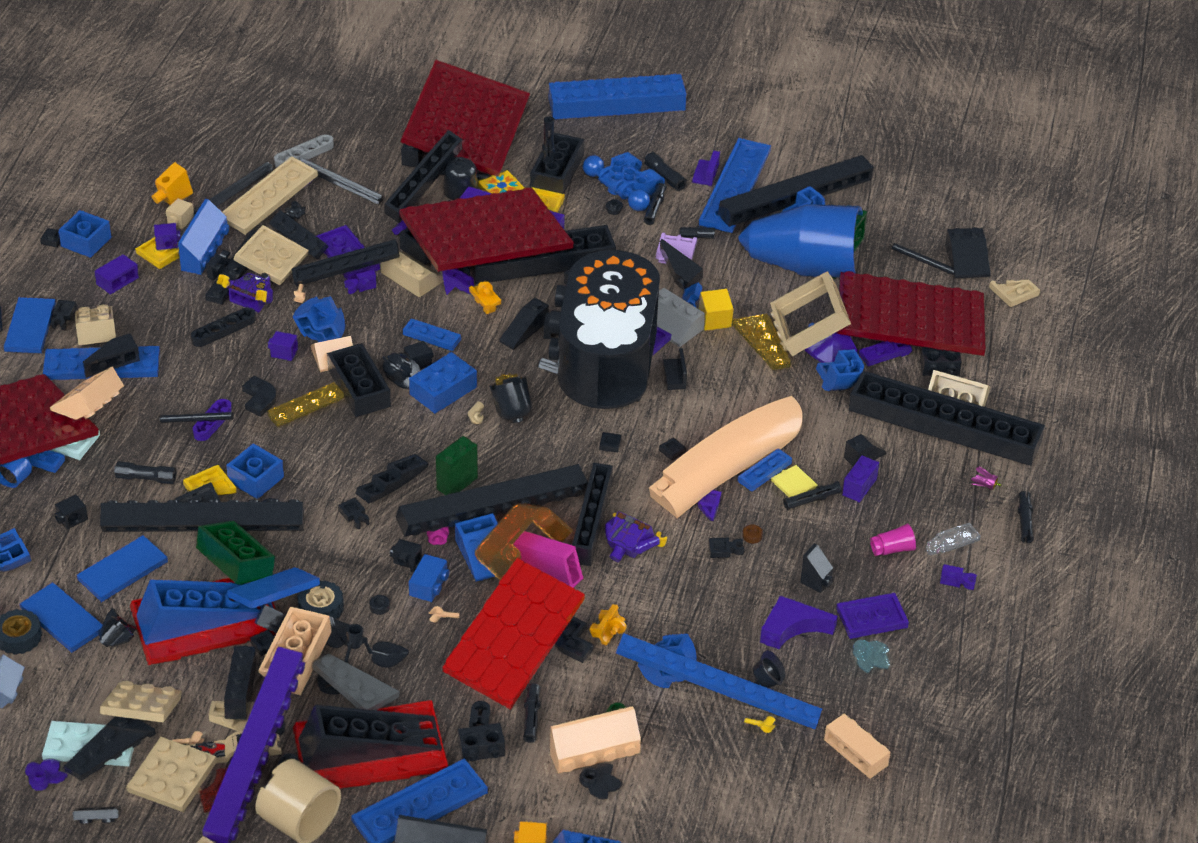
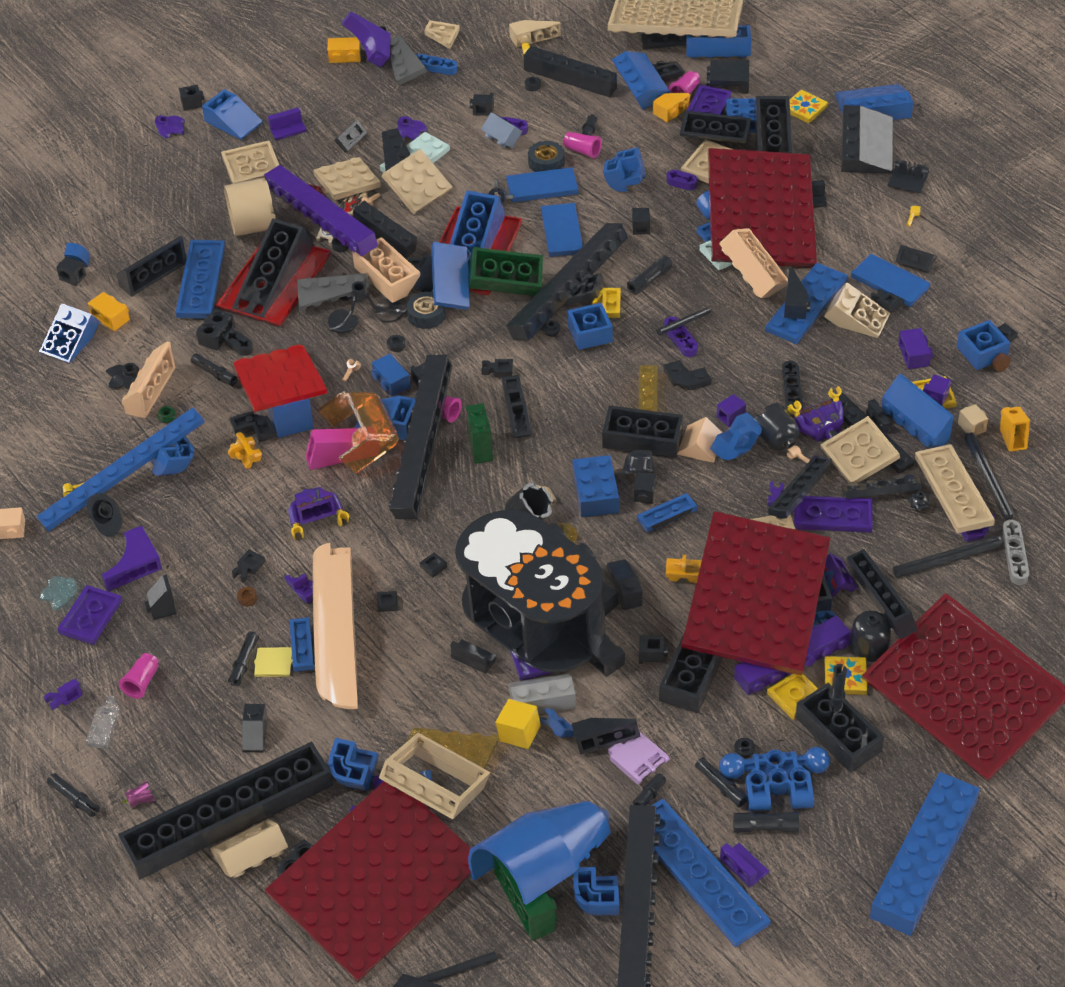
camera: 130 degrees right, 5 degrees up
black brick [572,463,613,566] -> none
dark purple brick [842,455,879,502] -> none
none -> black cylinder [754,403,800,451]

